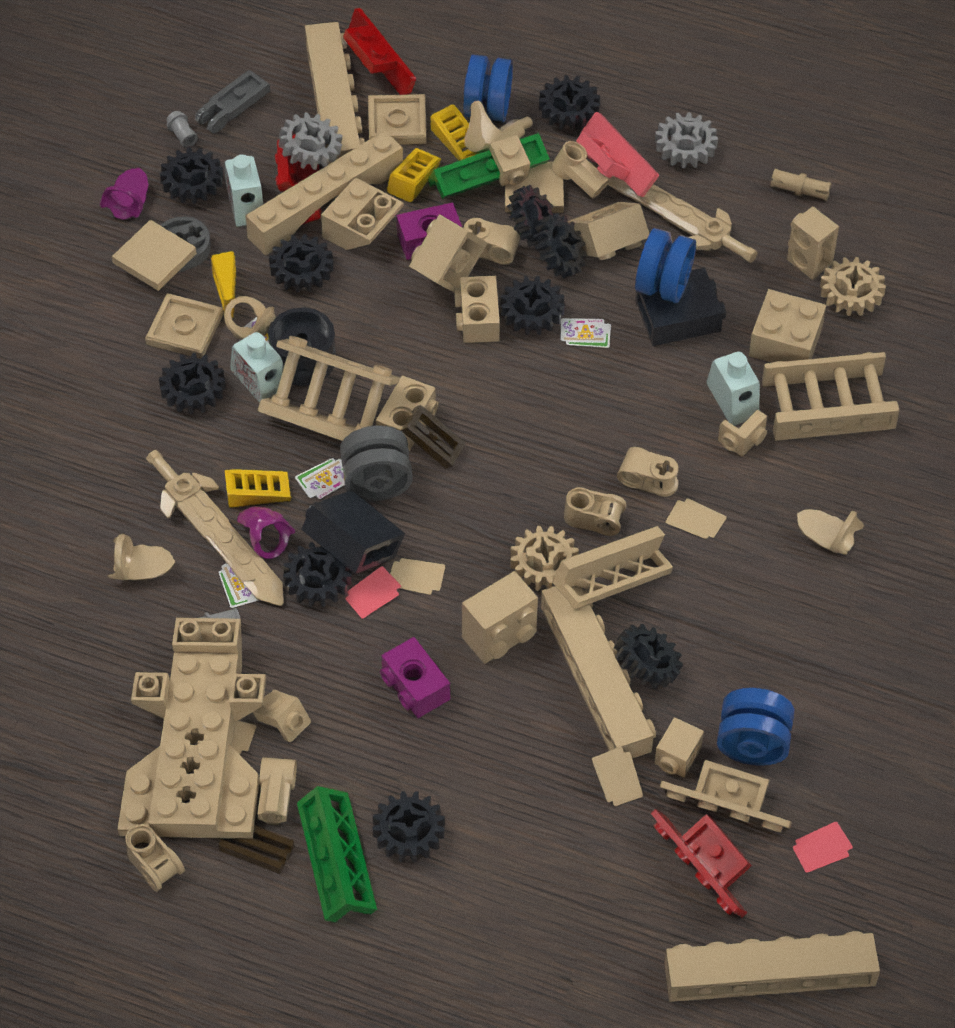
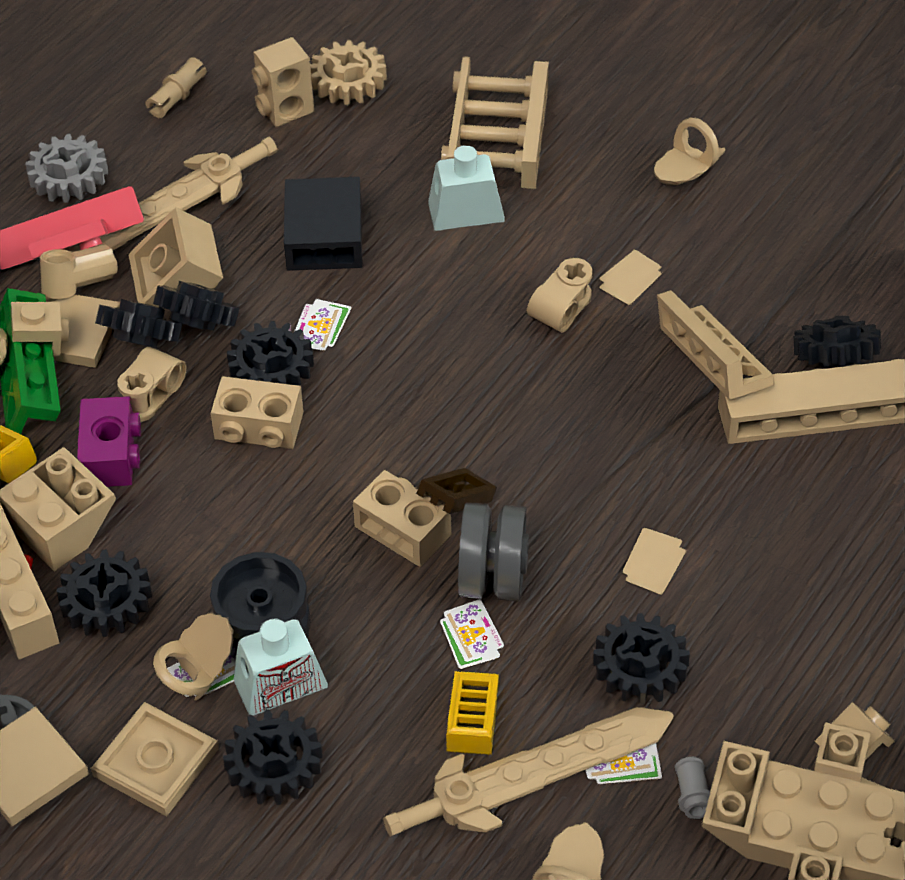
camera: 75 degrees left, 5 degrees down
yellow slope [211,251,236,318] -> none
magenta piece [237,506,295,559] -> none
tan fence [258,336,400,441] -> none
black brick [301,490,405,574] -> none
coral sticker [345,566,401,619] -> none
magenta brick [380,637,450,718] -> none
tan brick [409,214,487,292] -> none
tan brick [462,571,538,664] -> none
tan gear [510,526,579,591] -> none
tan piece [564,487,627,536] -> none
blue wheel [635,228,696,303] -> none
tan bracket [718,410,767,457] -> none
tan brick [749,289,826,363] -> none

